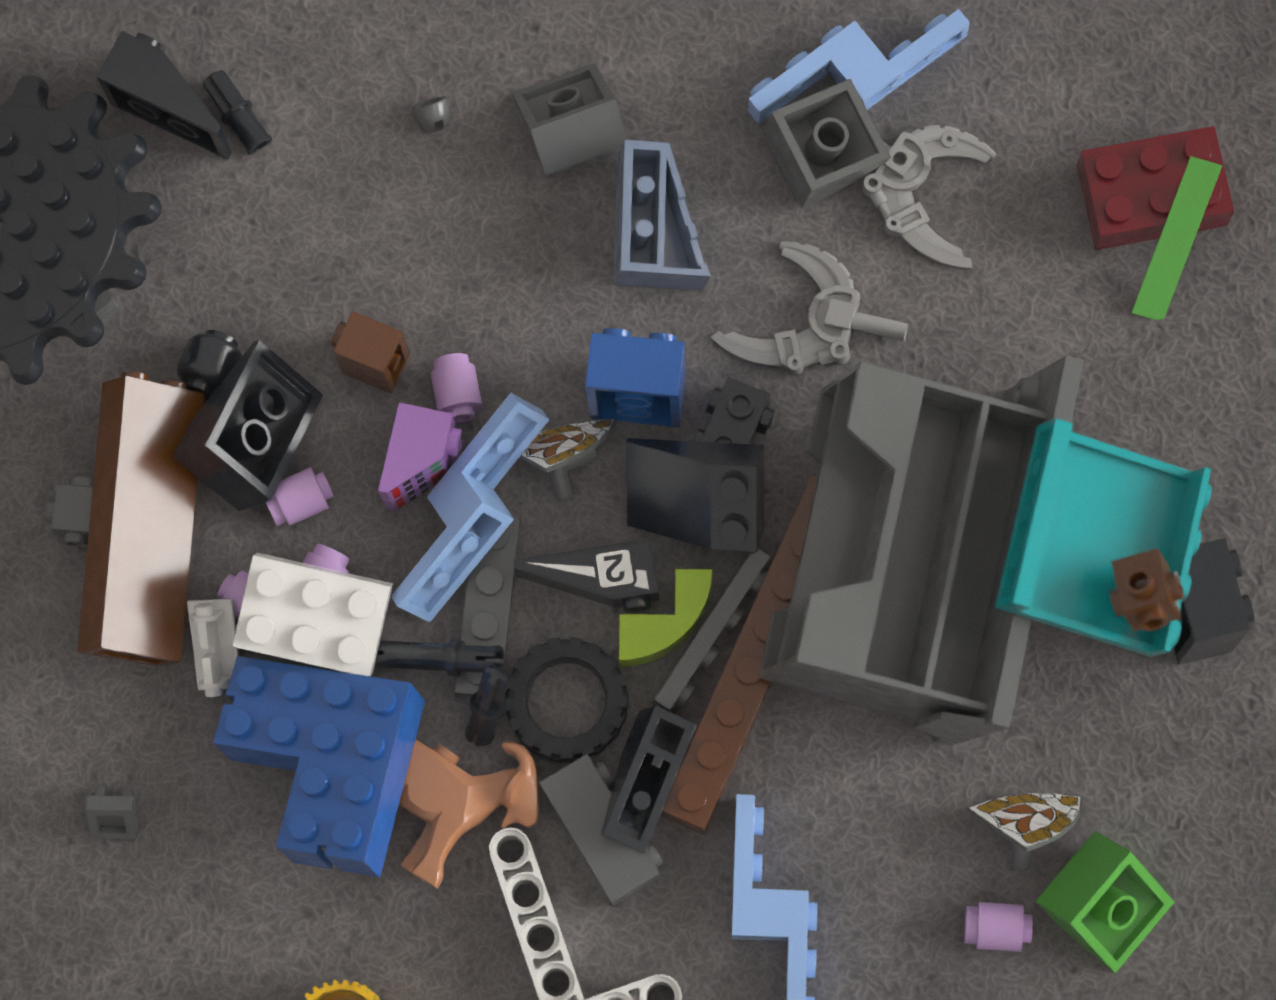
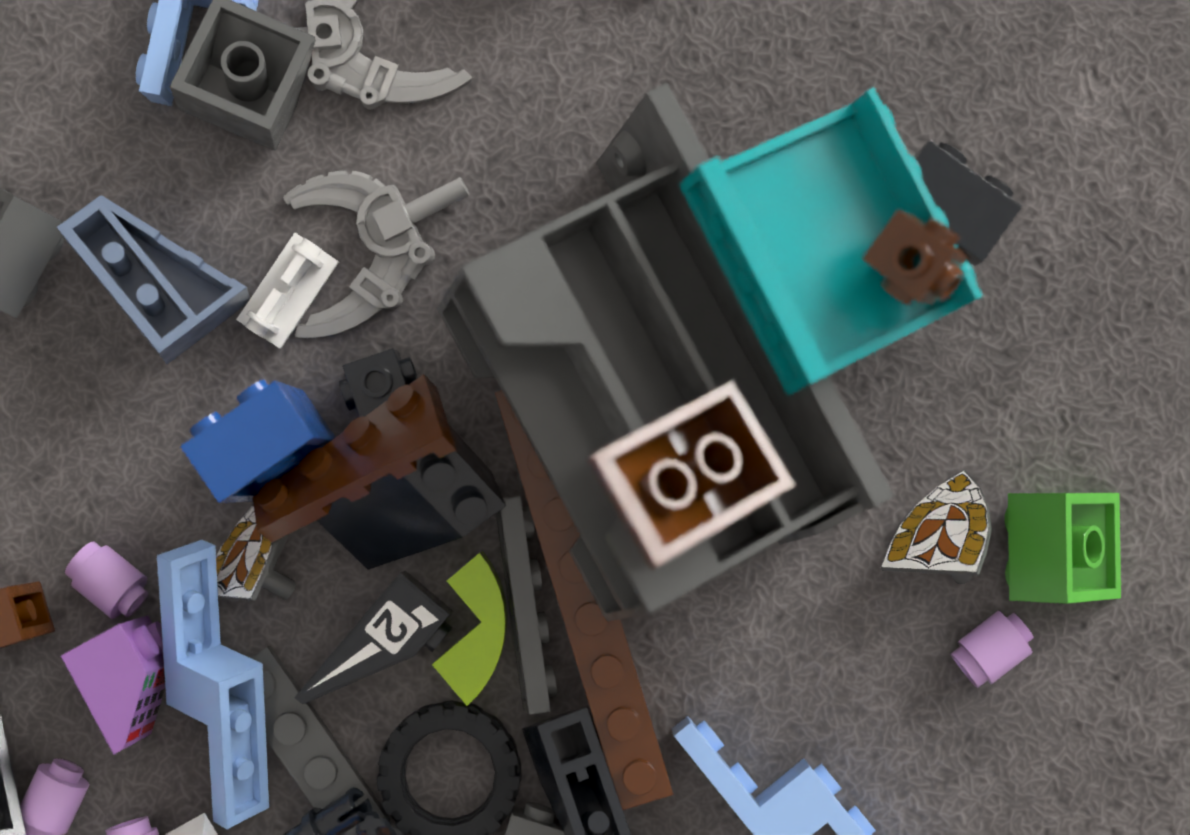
camera: 50 degrees left, 10 degrees up
none -> white hinge [236,233,339,349]
none -> reddish brown wing [252,374,456,543]
none -> reddish brown slope [588,380,795,569]

